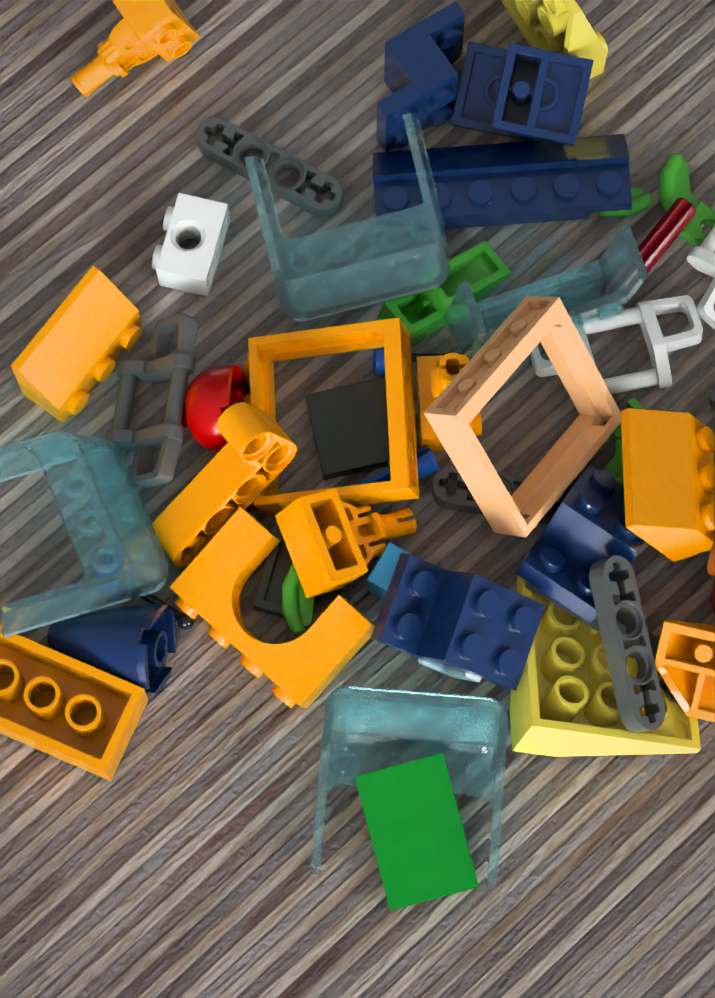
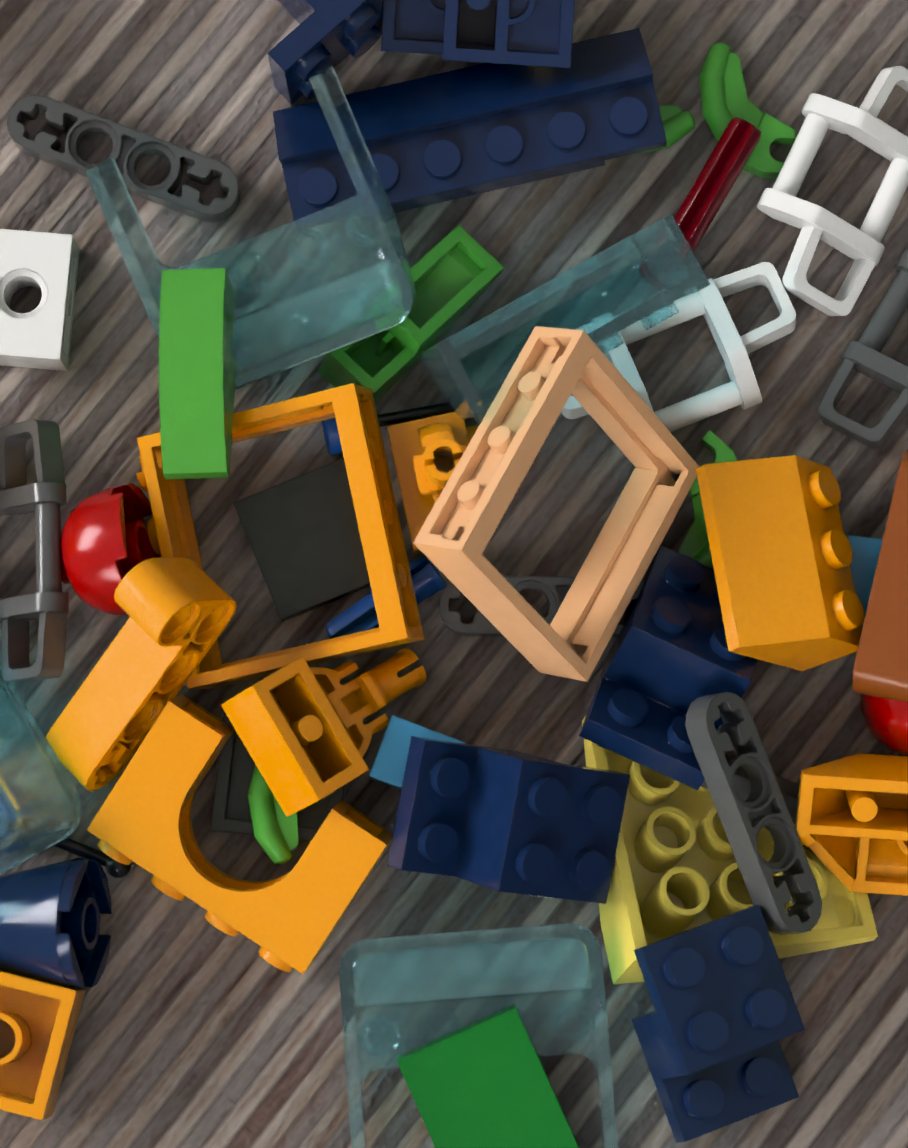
camera: 10 degrees left, 10 degrees up
none -> bright green slope [159,268,237,480]
none -> dark blue bracket [632,904,805,1143]

